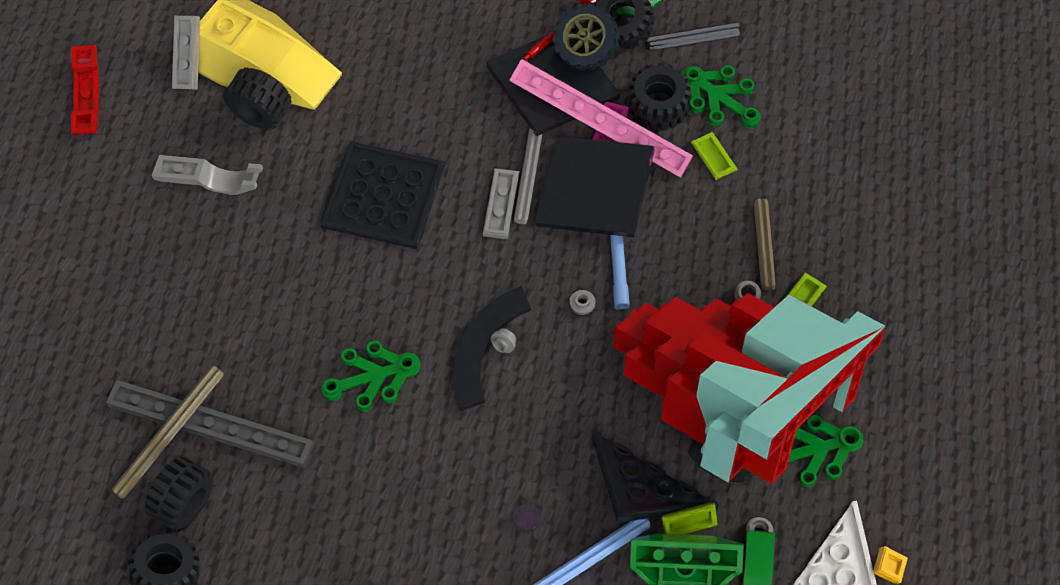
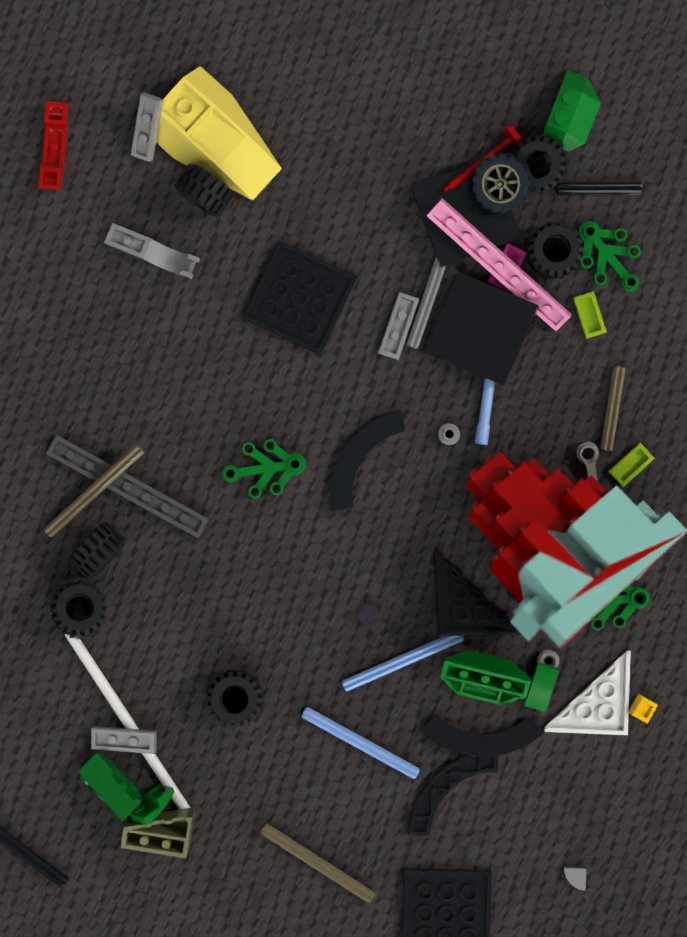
camera: 10 degrees right, 25 degrees up
light grey plate [491,329,516,353] -> none
lime tile [662,502,718,534] -> none

